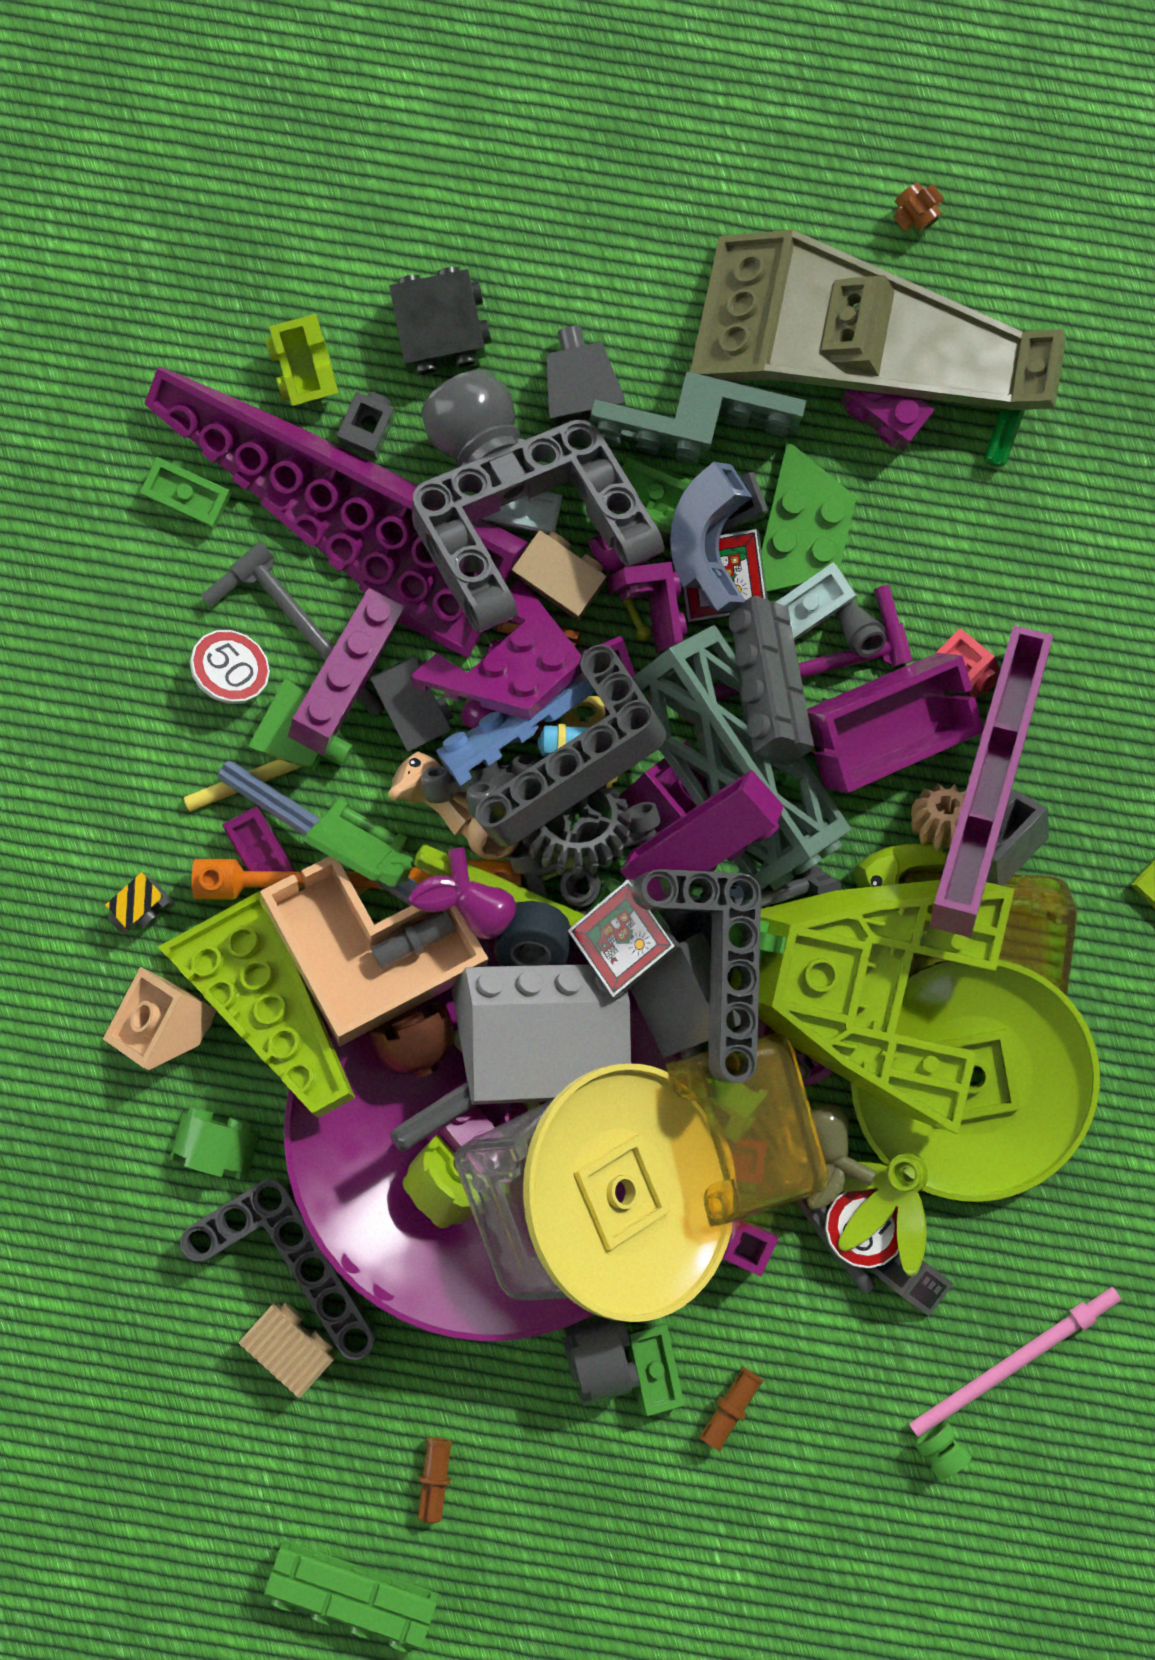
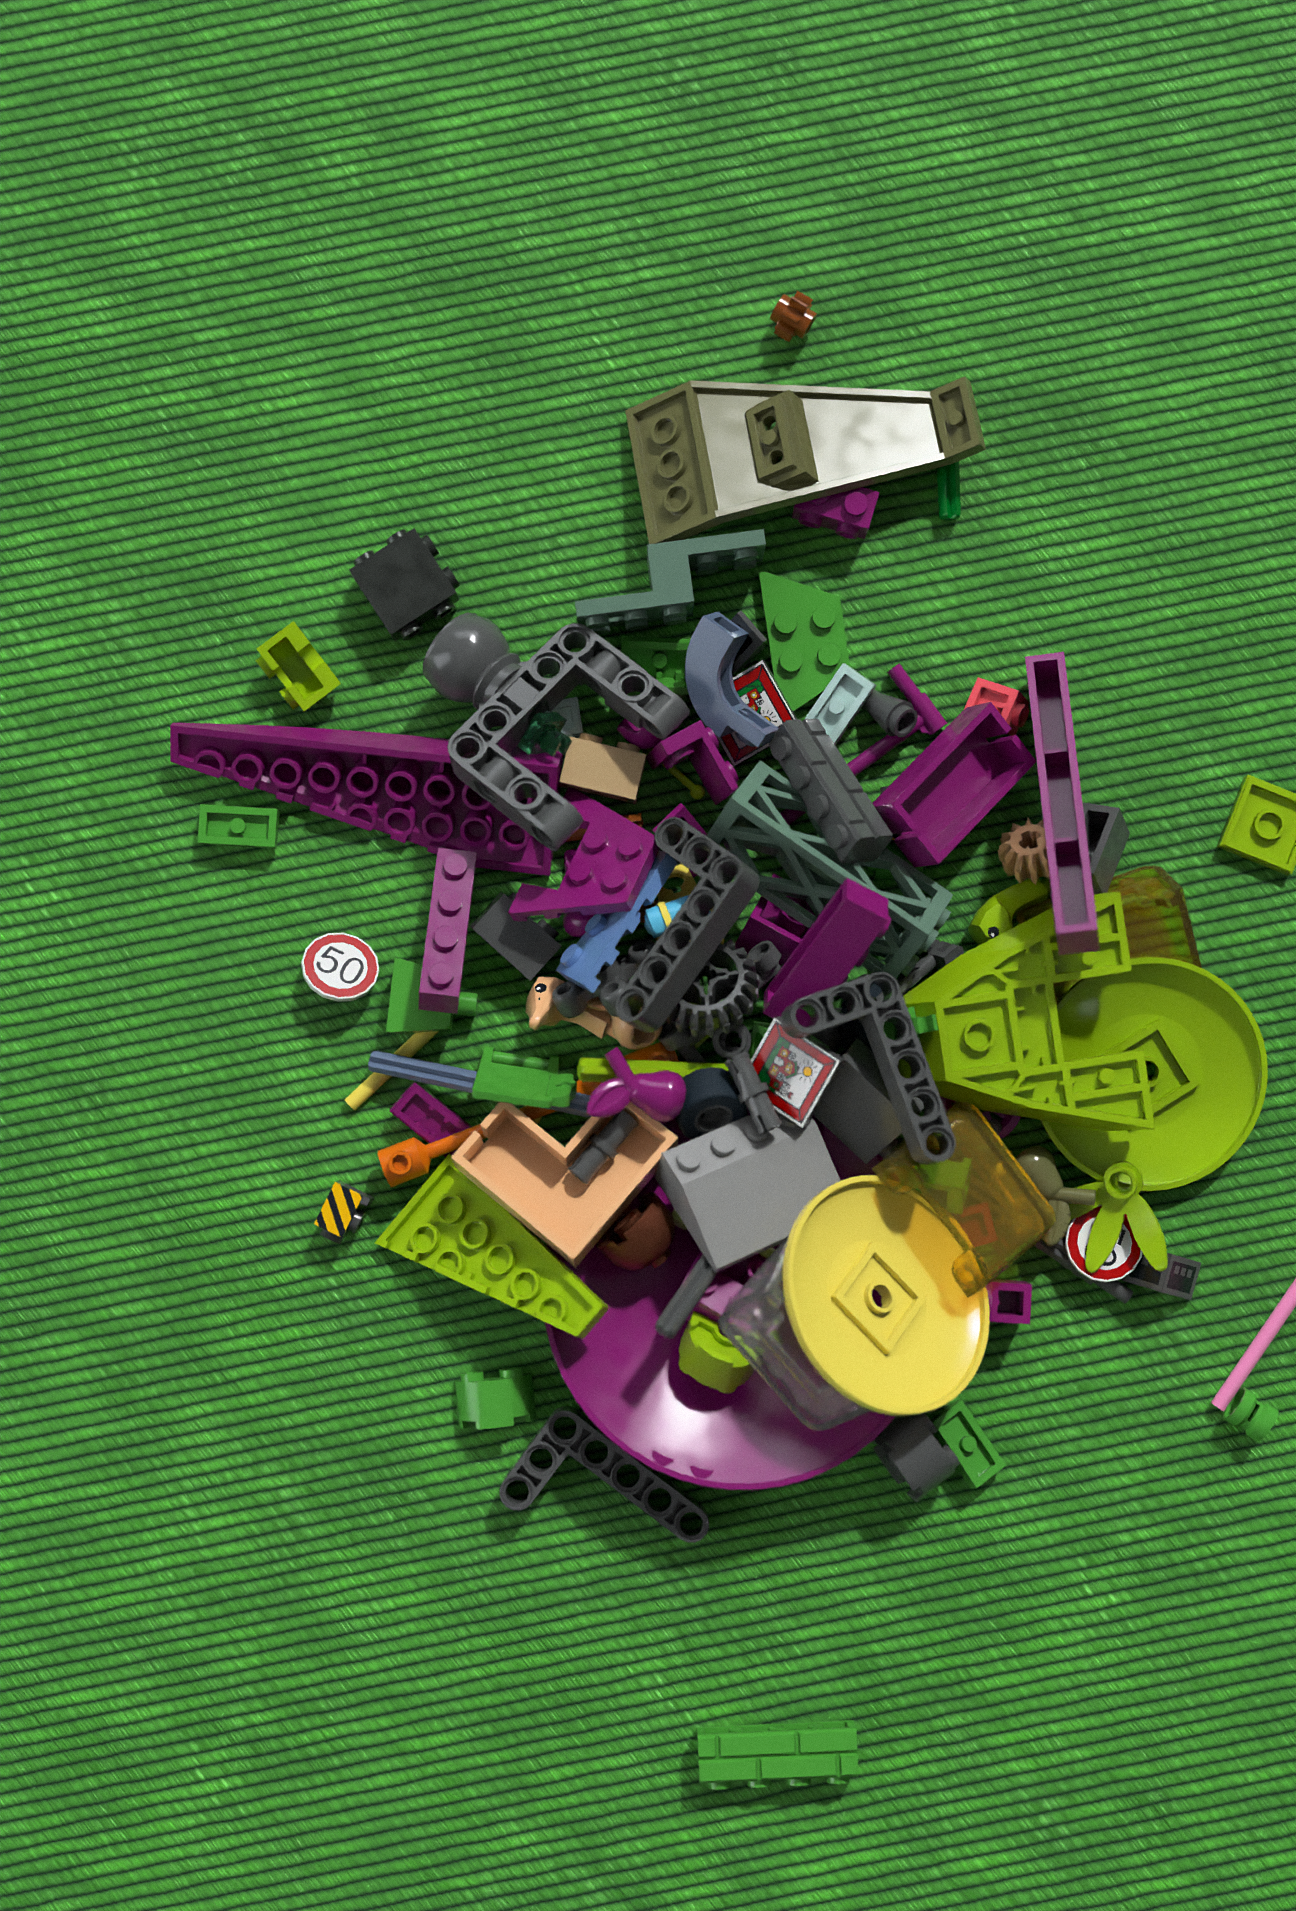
camera: 20 degrees left, 0 degrees up
light nougat slope [103,967,217,1070] -> none
dark grey bar [201,541,385,718] -> none
tan brick [238,1301,336,1398] -> none
dark grey brick [336,392,396,460] -> none
dark orange axle [417,1437,452,1523] -> none
dark grey torso [547,326,625,427] -> none
dark orange pin [698,1366,764,1452] -> none
none -> clear green tile [518,711,572,756]
none -> dark grey pin [724,1052,783,1135]

